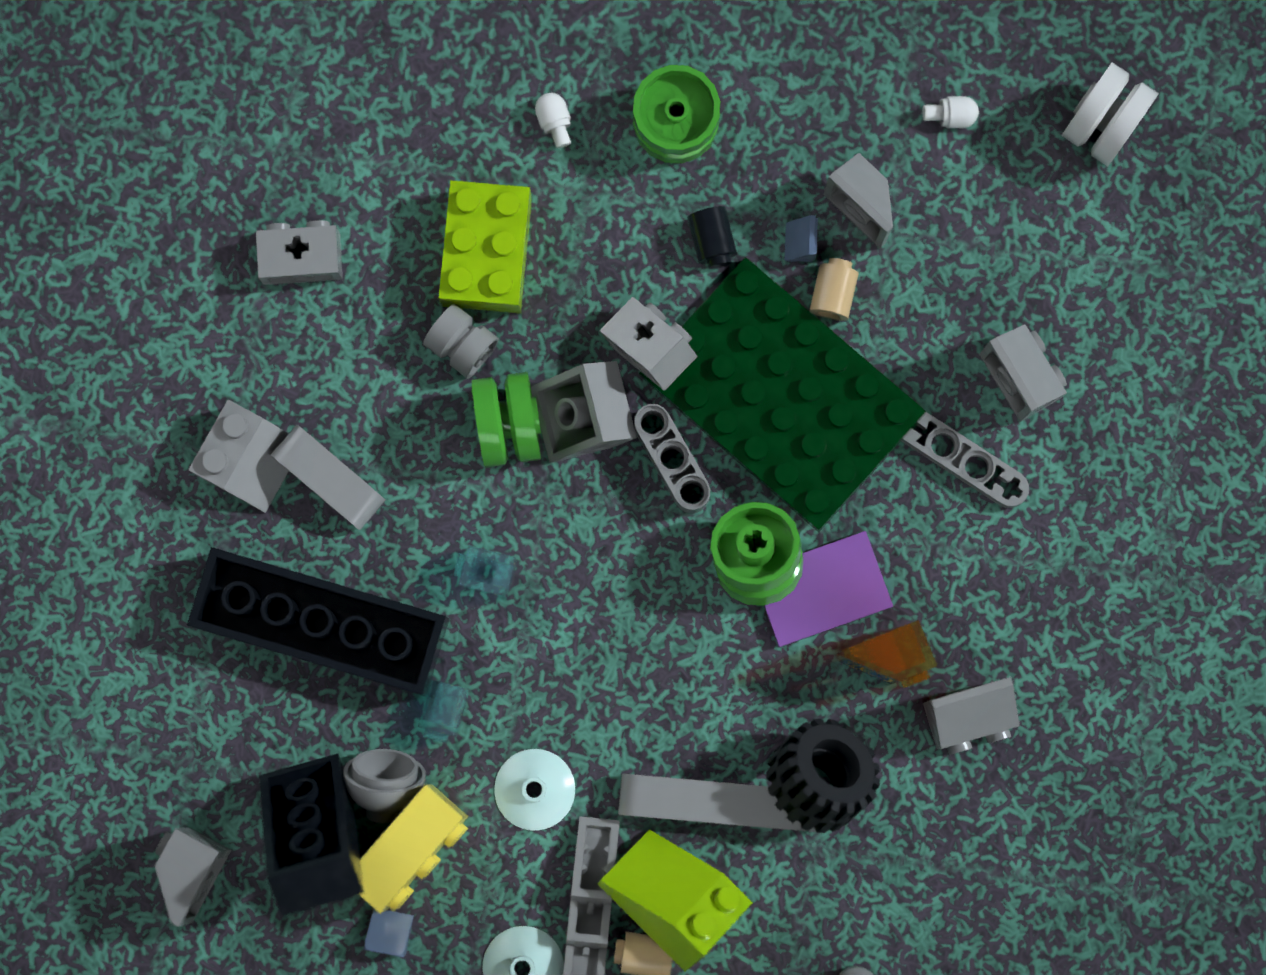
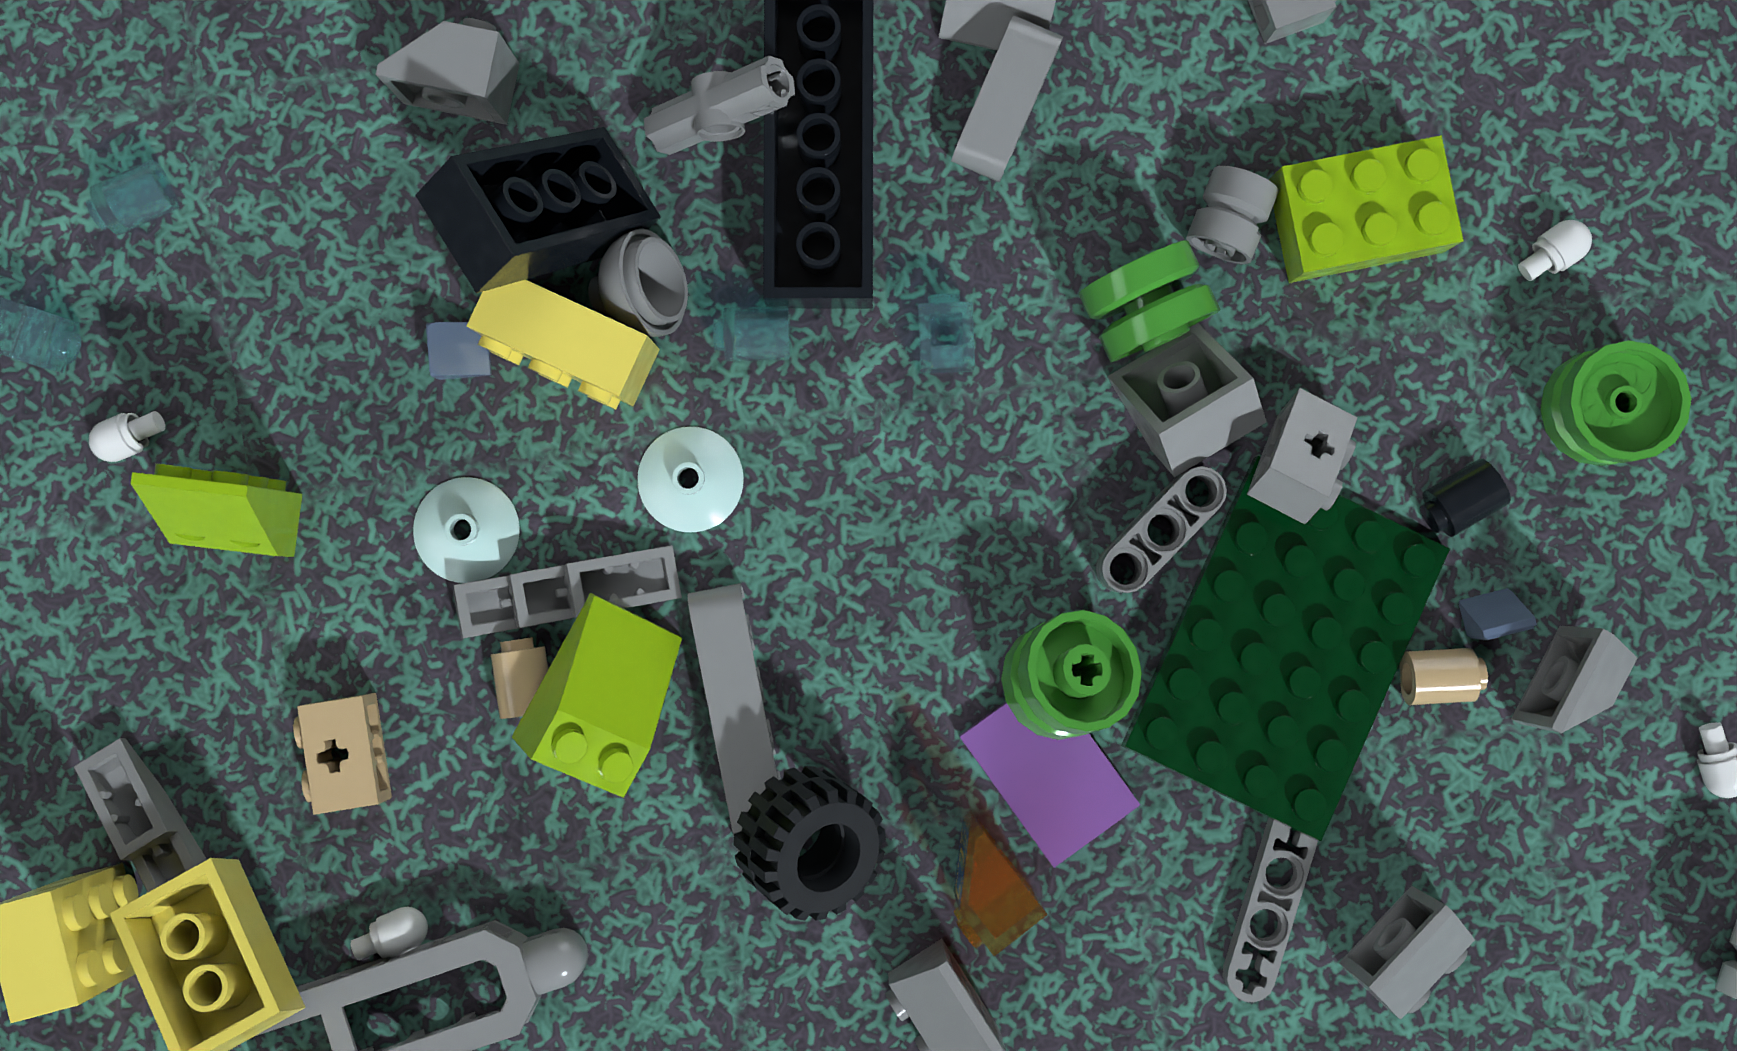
camera: 65 degrees right, 5 degrees up
none -> light grey piece [644,56,795,155]

